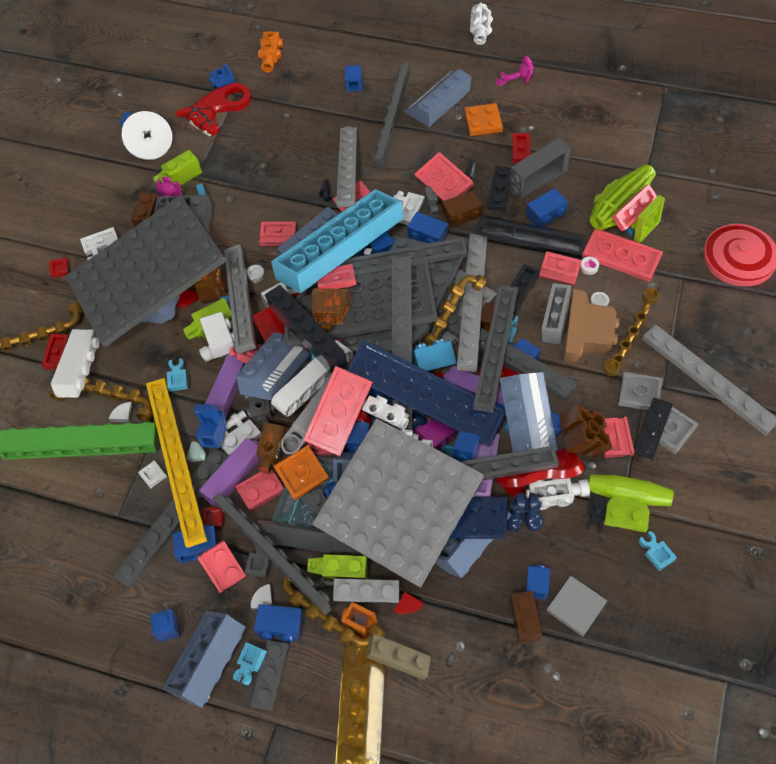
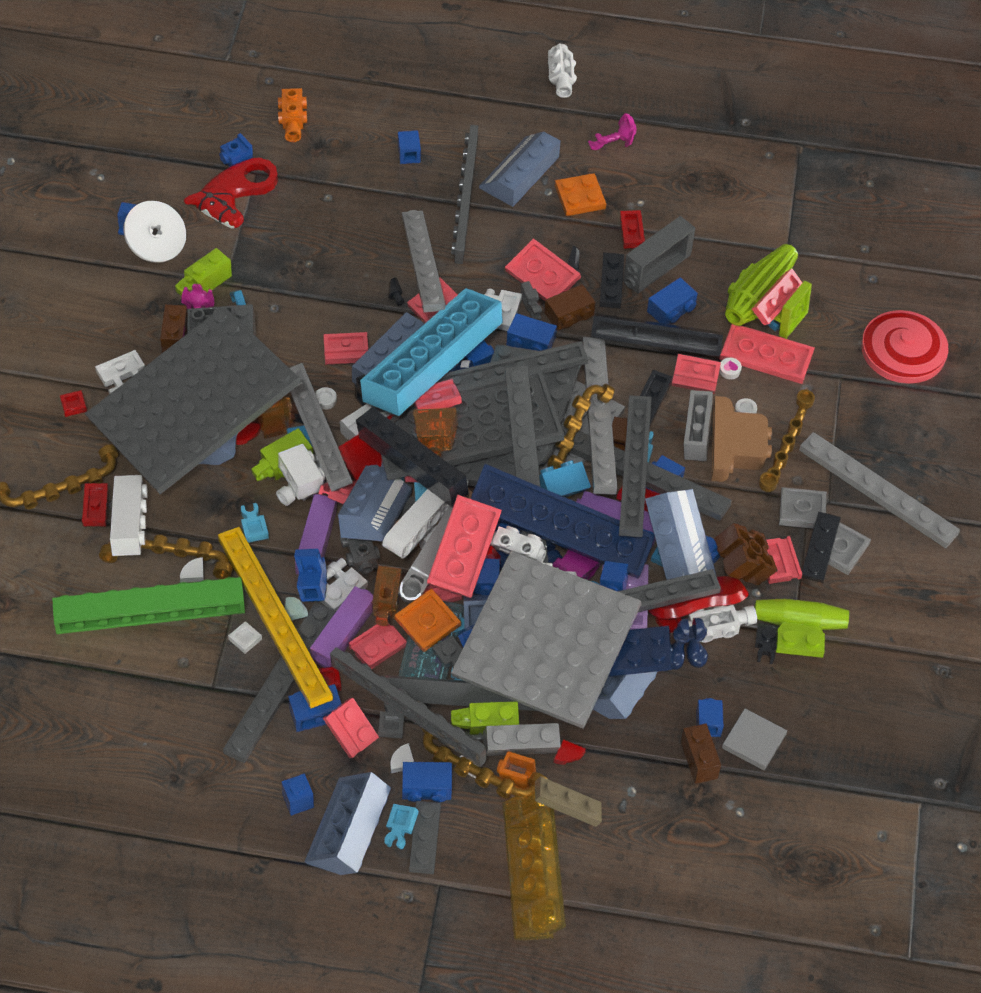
camera: 15 degrees left, 5 degrees down
medium azure plate [638,531,677,571] -> none

